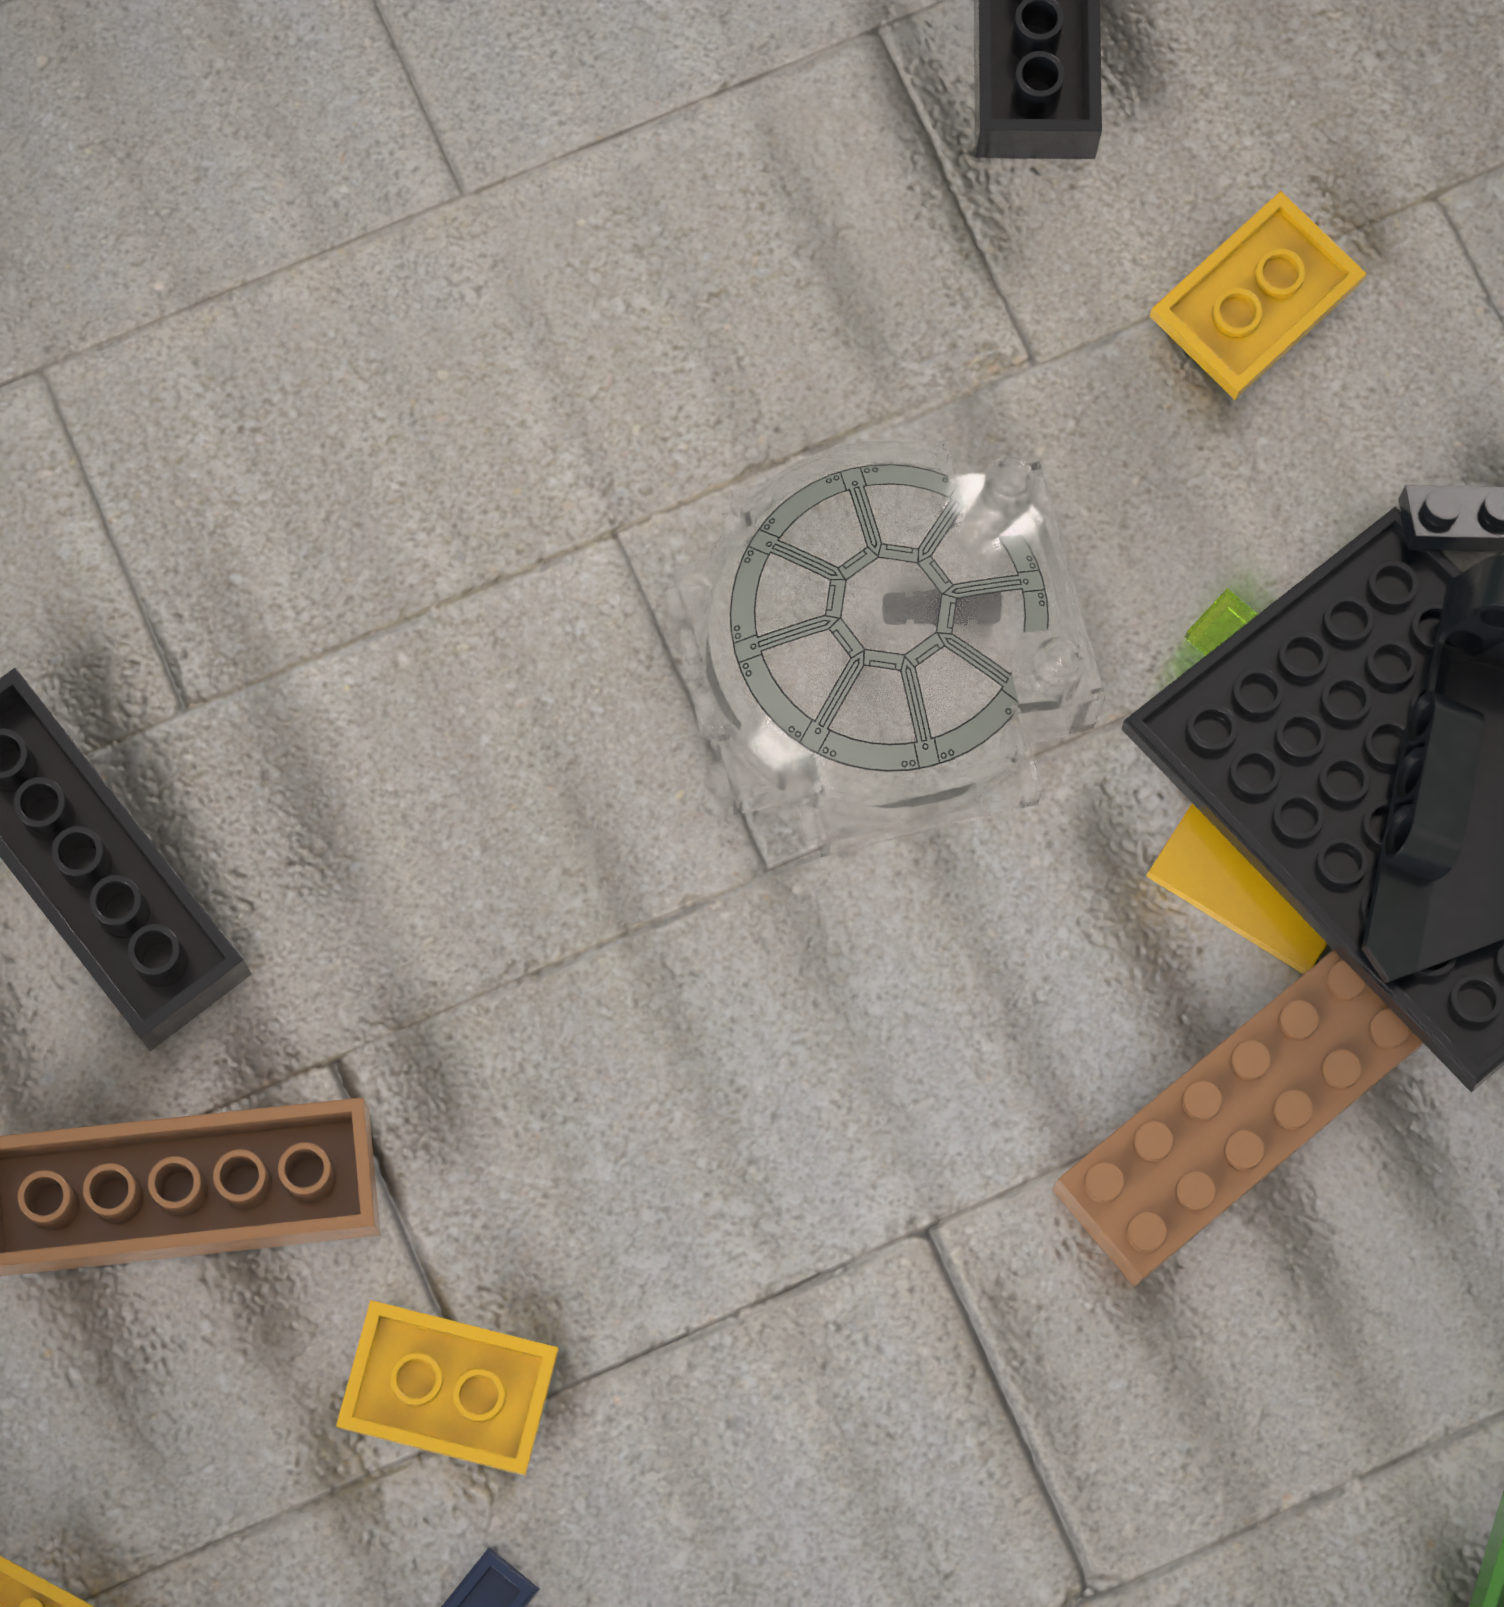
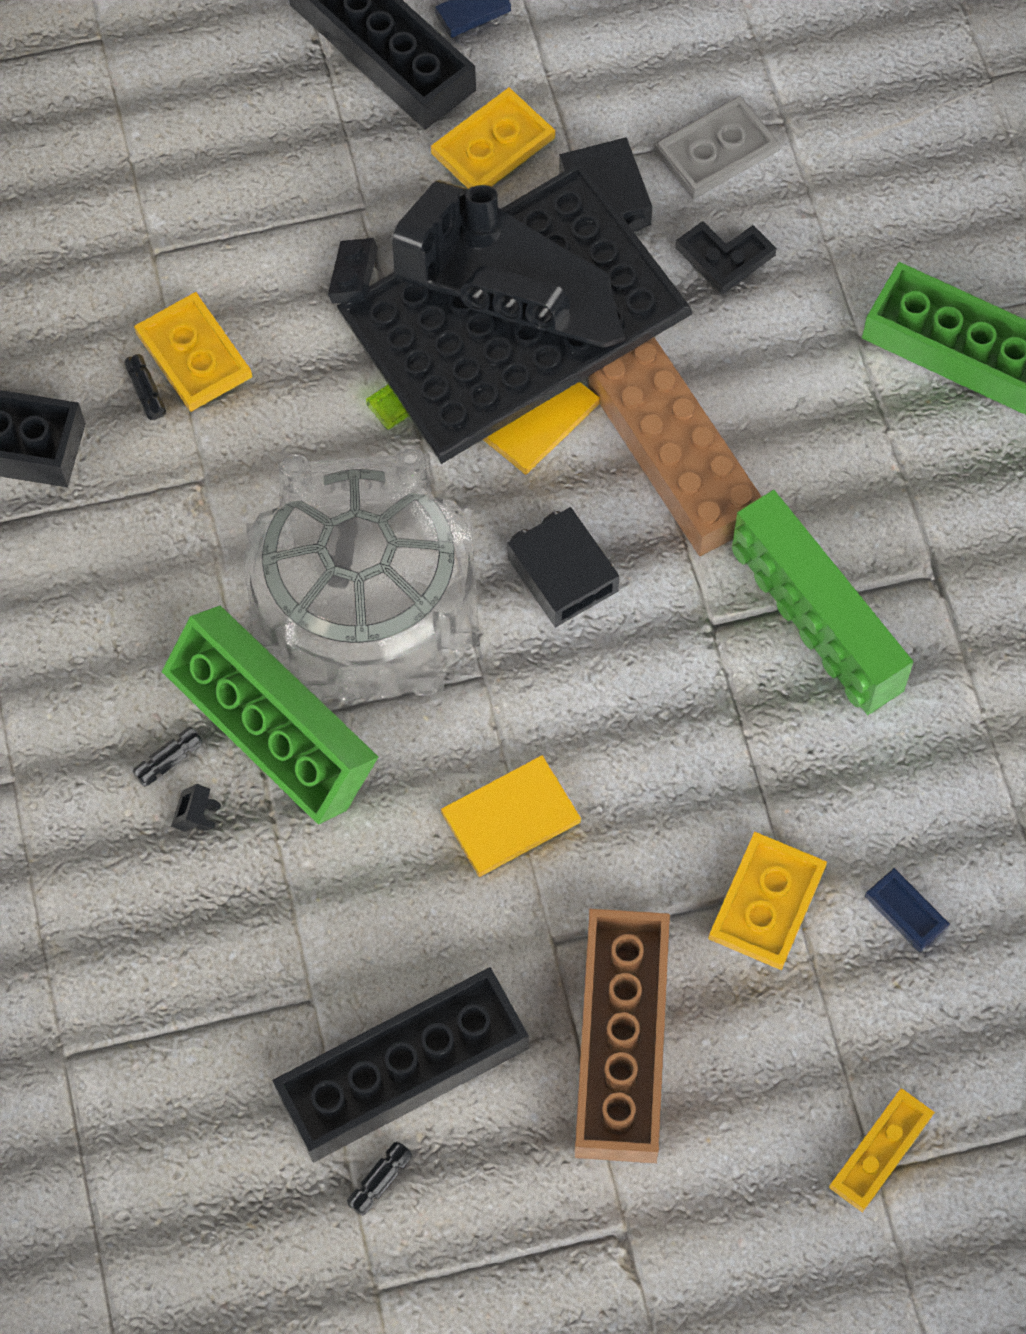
camera: 75 degrees left, 10 degrees down
none -> black axle [124,354,166,420]
none -> black axle [133,727,202,787]
none -> bright green brick [161,605,379,825]
none -> black tile [171,784,221,832]
none -> yellow tile [441,755,581,877]
none -> black brick [507,507,619,628]
none -> bright green brick [732,490,914,716]

